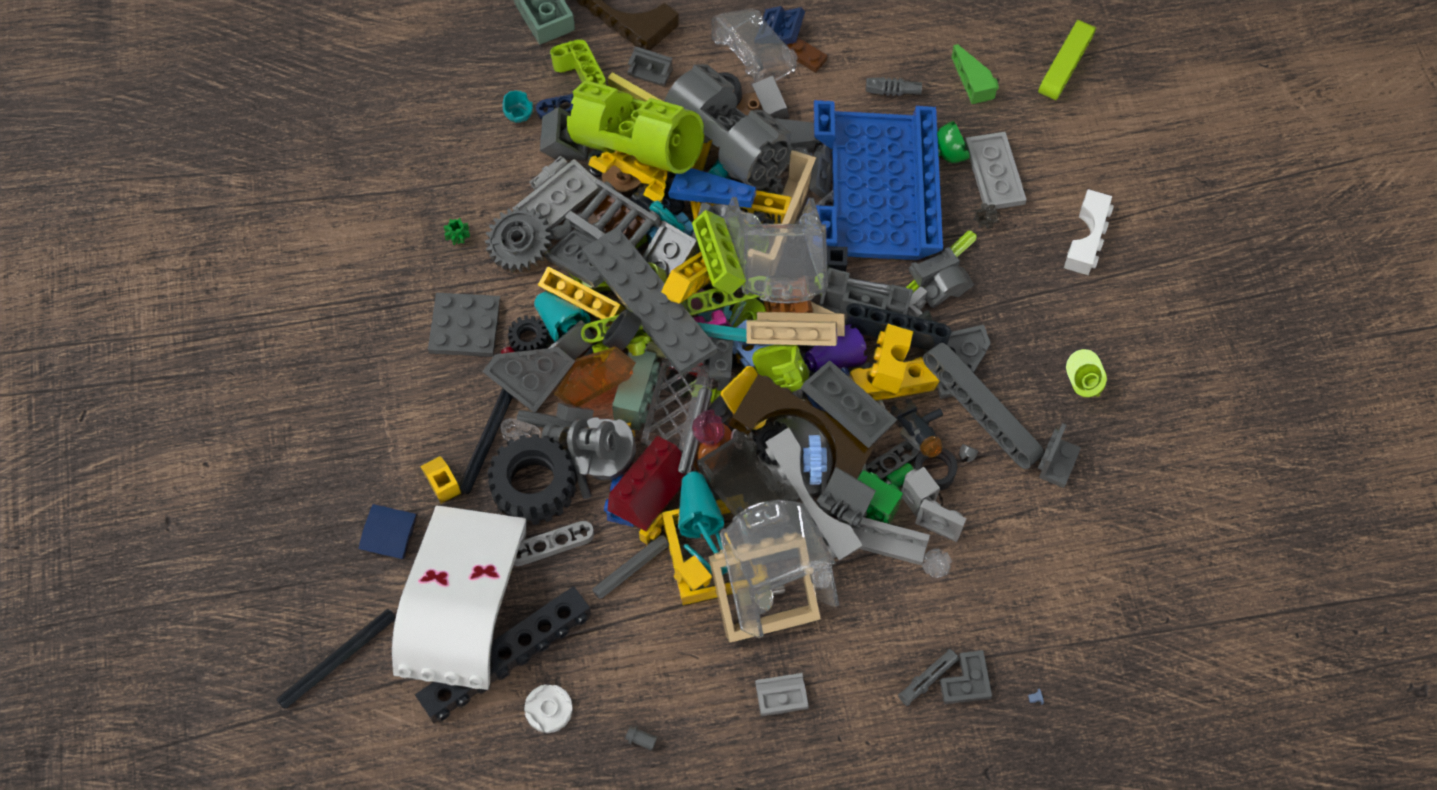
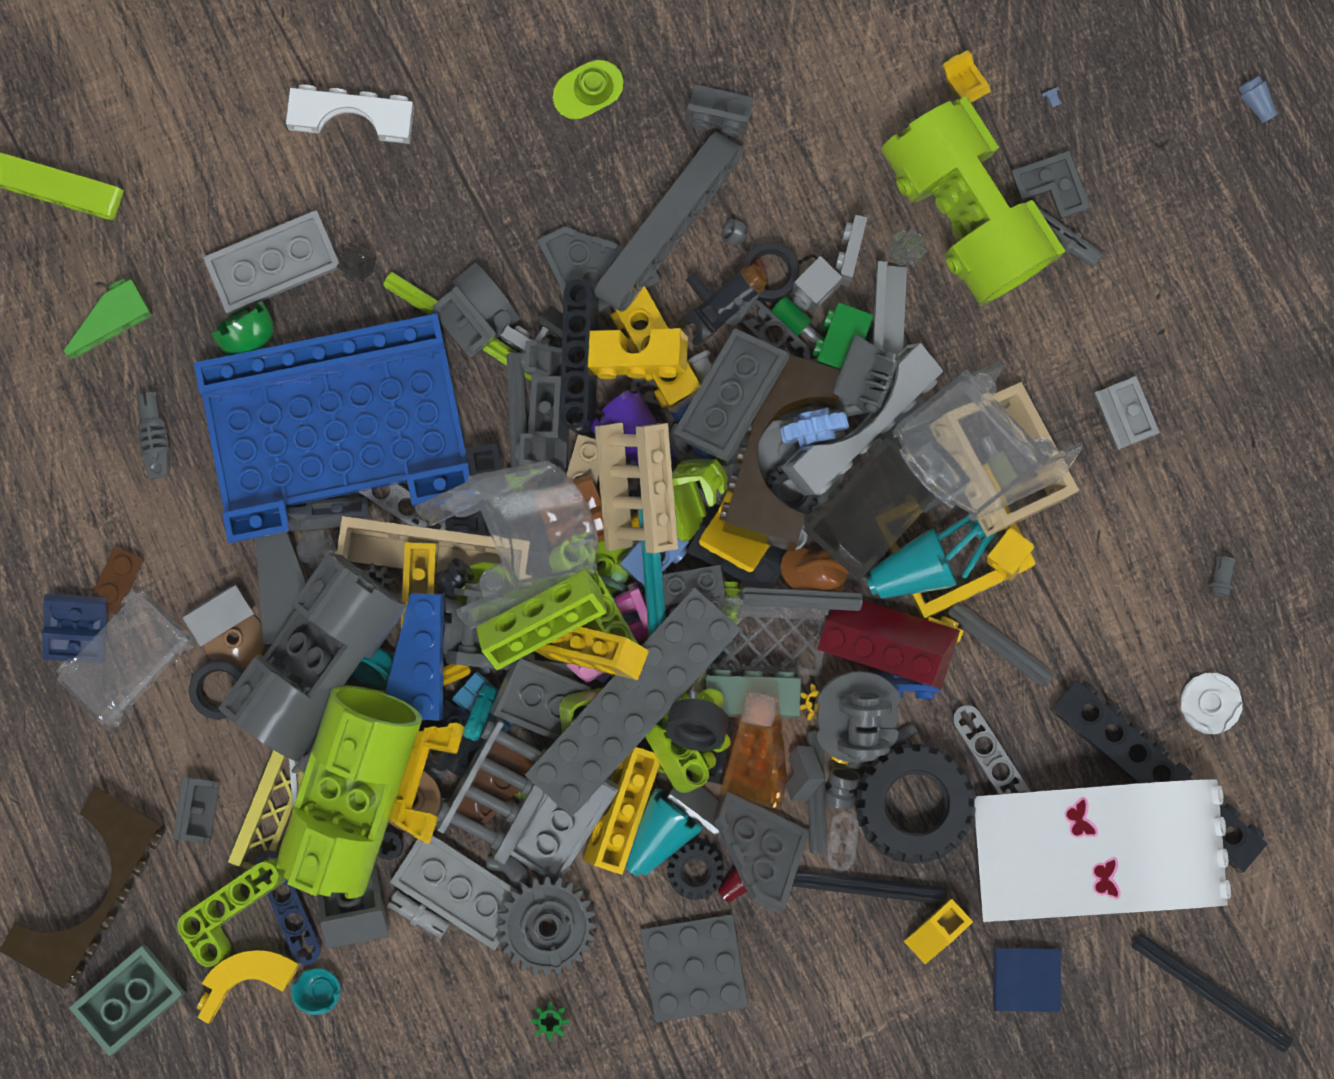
camera: 105 degrees left, 20 degrees up
clear pink hair [692,409,724,446] -> none
none -> yellow arch [196,950,300,1024]
none -> lime cylinder [880,96,1065,306]
none -> yellow bracket [943,50,991,103]

